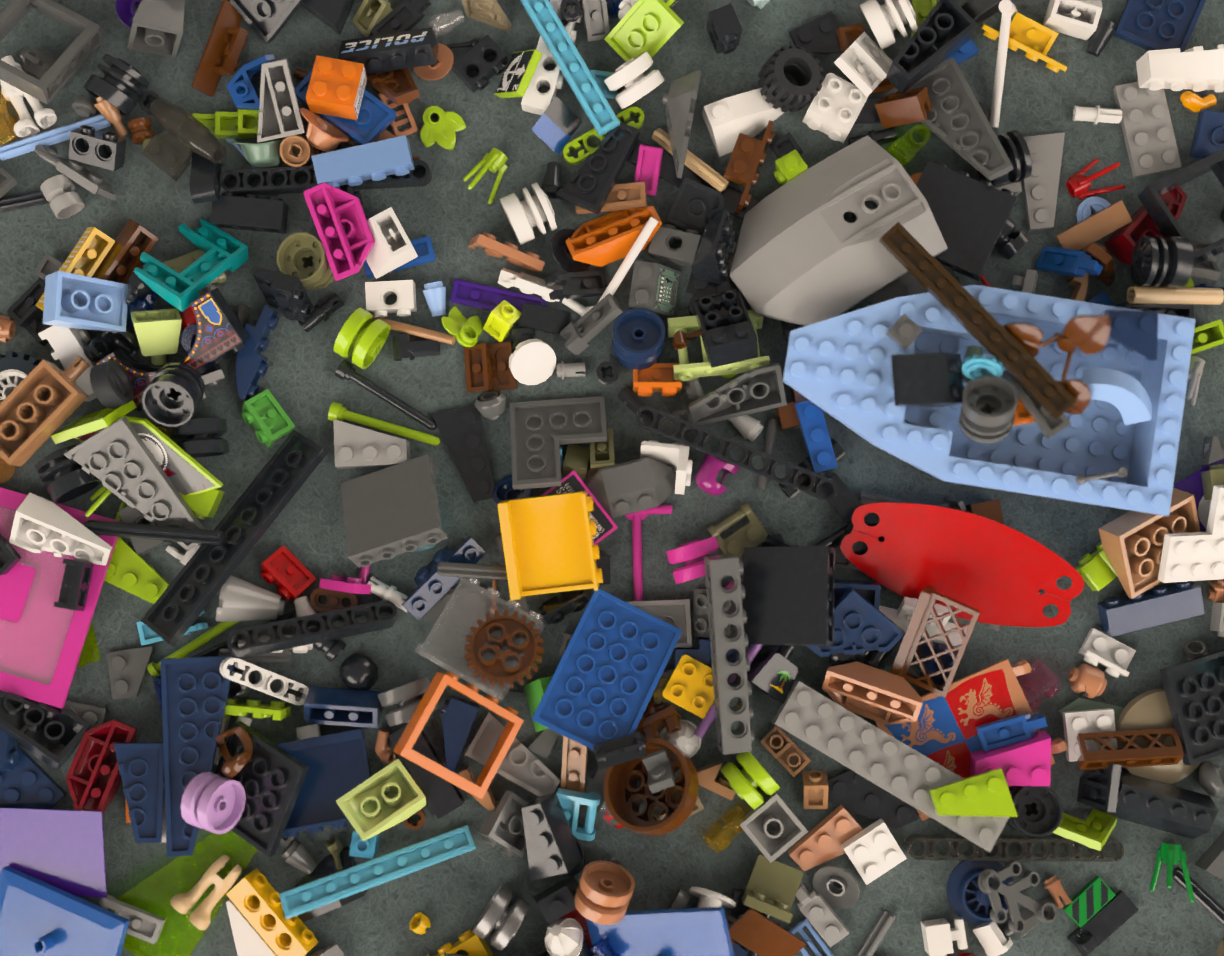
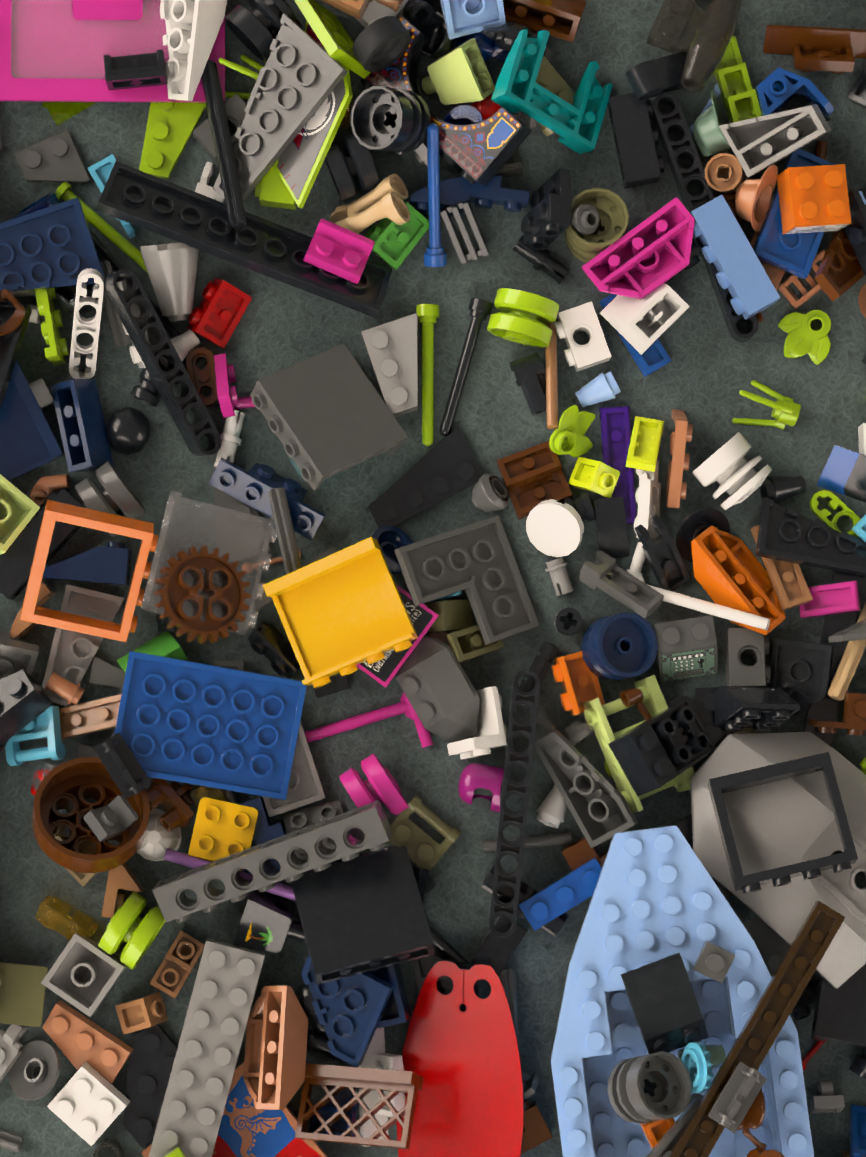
camera: 75 degrees right, 0 degrees up
none -> nougat pin [44,672,85,705]
none -> dark pink bracket [303,219,375,284]
none -> tan piece [330,174,410,234]
none -> blue piece [424,123,447,267]
none -> tile [440,199,489,264]
none -> dark grey plate [572,204,599,234]
none -> neon yellow plate [625,416,664,472]
none -> black window [708,752,858,894]
none -> dark grey hinge [708,1061,767,1133]

